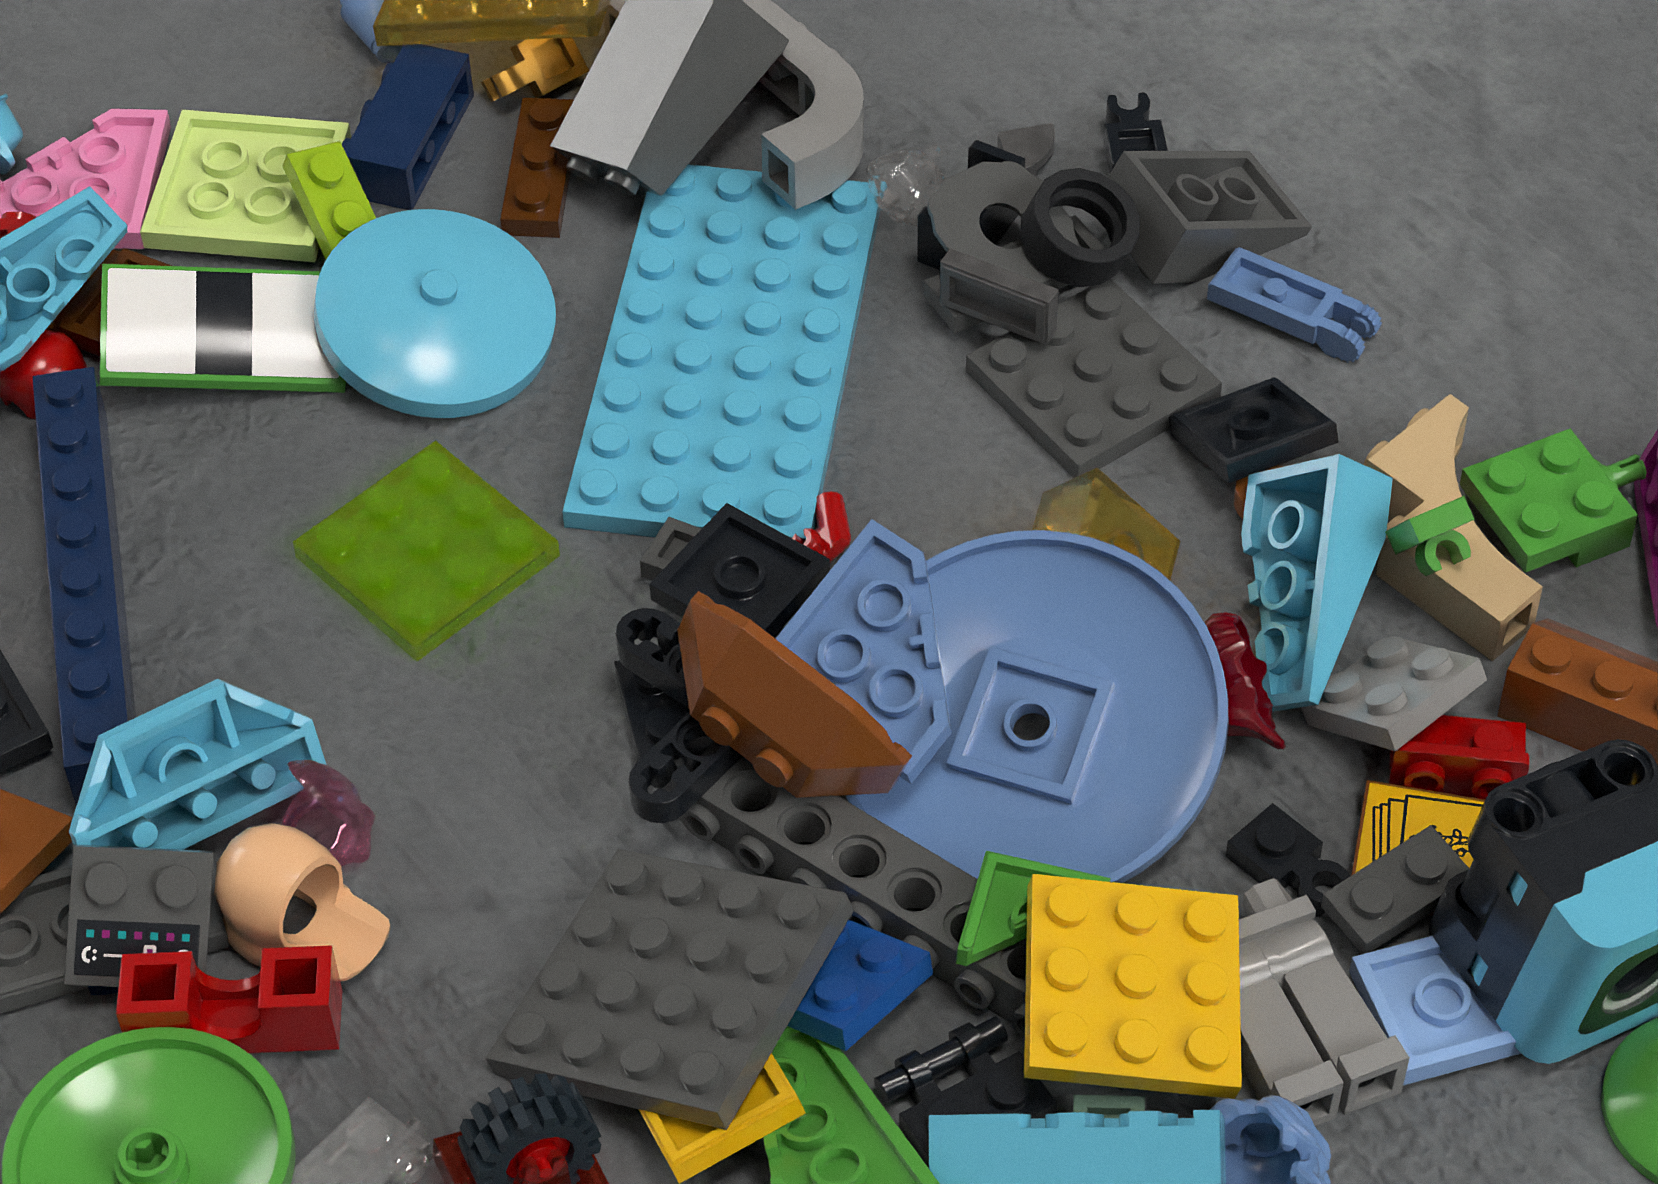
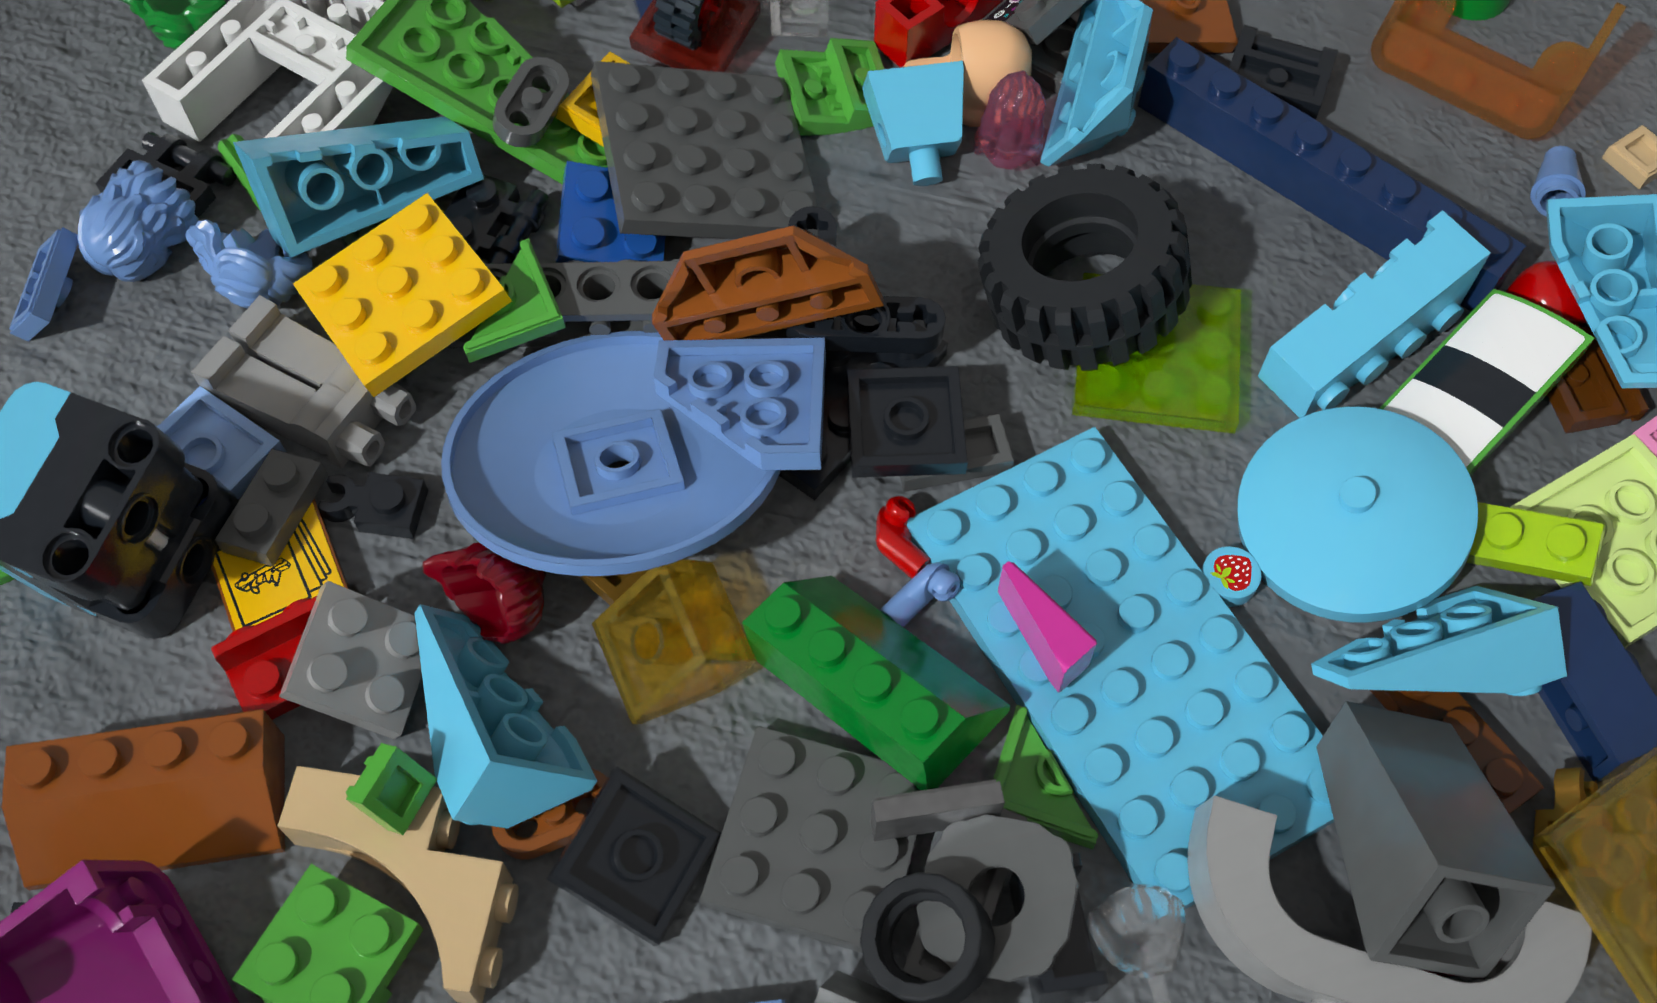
camera: 140 degrees right, 10 degrees up
none -> dark grey plate [493,57,569,147]
none -> green slope [742,575,1010,791]
none -> bright green slope [775,38,884,135]
none -> medium azure torso [863,61,964,186]
none -> medium blue arm [879,562,960,627]
none -> black tyre [978,164,1193,371]
none -> bright green tile [993,705,1098,850]
none -> dark pink slope [997,561,1097,692]
none -> tile [1201,546,1261,607]
none -> medium azure wedge [1258,210,1491,418]
none -> medium azure wedge [1311,586,1567,696]

